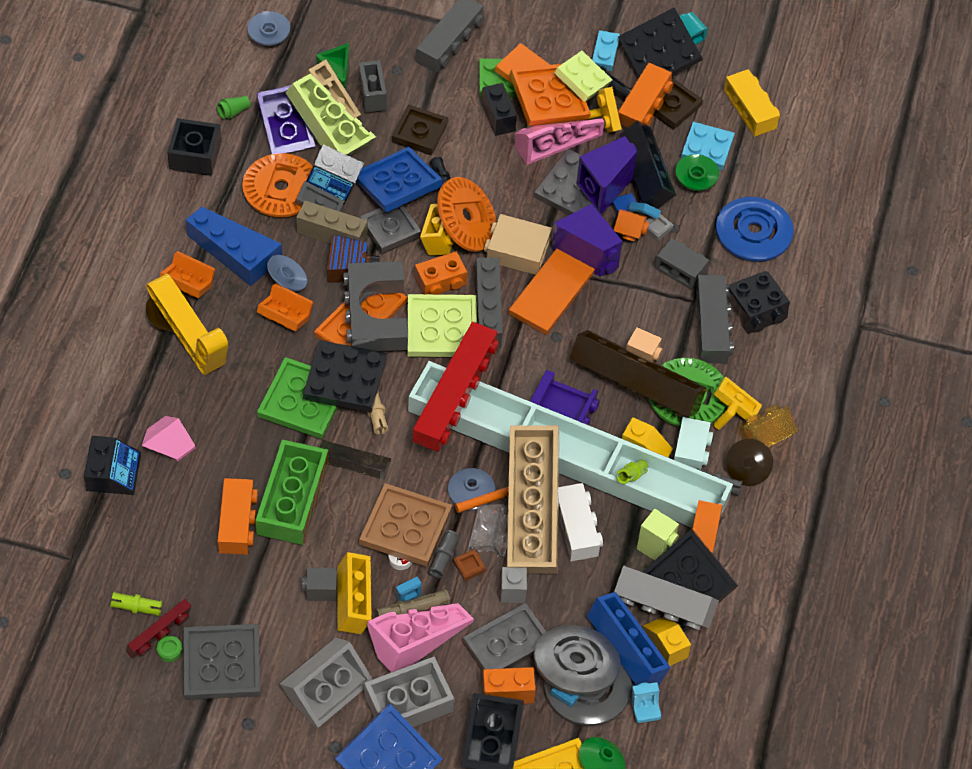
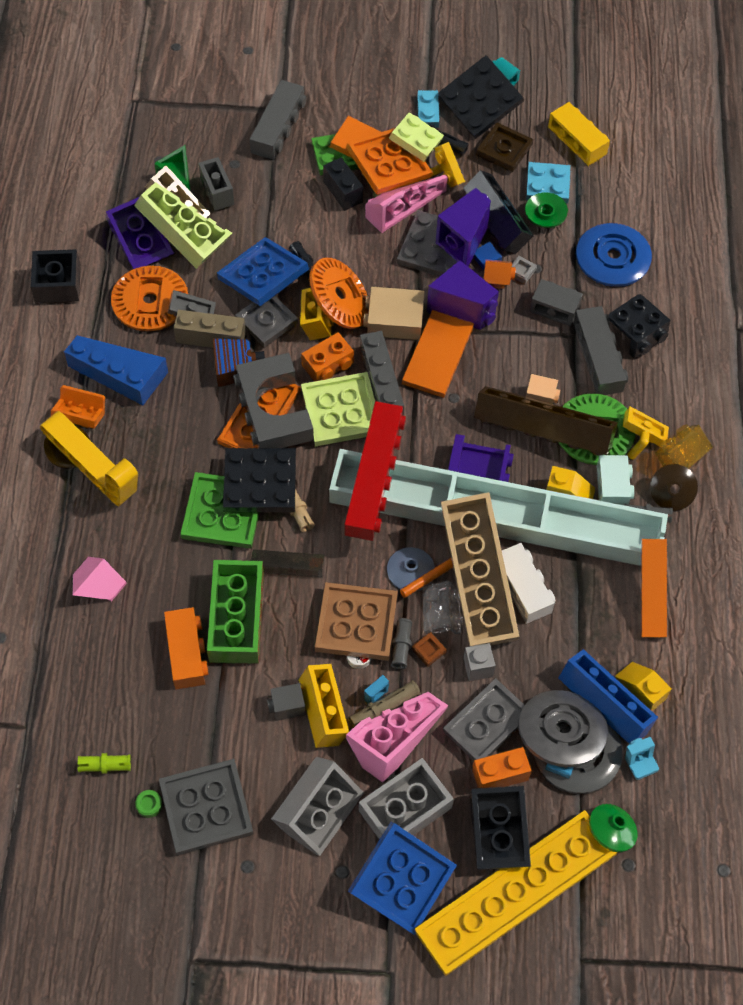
camera: 10 degrees left, 5 degrees up
black slope [84,436,141,495] -> none
dark red plate [126,599,191,659] -> none
bright green cone [217,95,251,120] -> none
sand blue dish [248,11,290,46] -> none
orange bracket [257,283,313,331] -> none
sand blue dish [267,255,307,291] -> none
slope [306,145,364,205] -> none
dark brown plate [392,104,448,154] -> none
light grey brick [614,566,719,630] -> none
lime pin [616,460,648,484] -> none
orange brick [618,63,674,127] -> none
dark azure tile [629,202,661,218] -> none
yellowish green brick [637,509,679,560] -> none
black plate [642,529,739,632] -> none

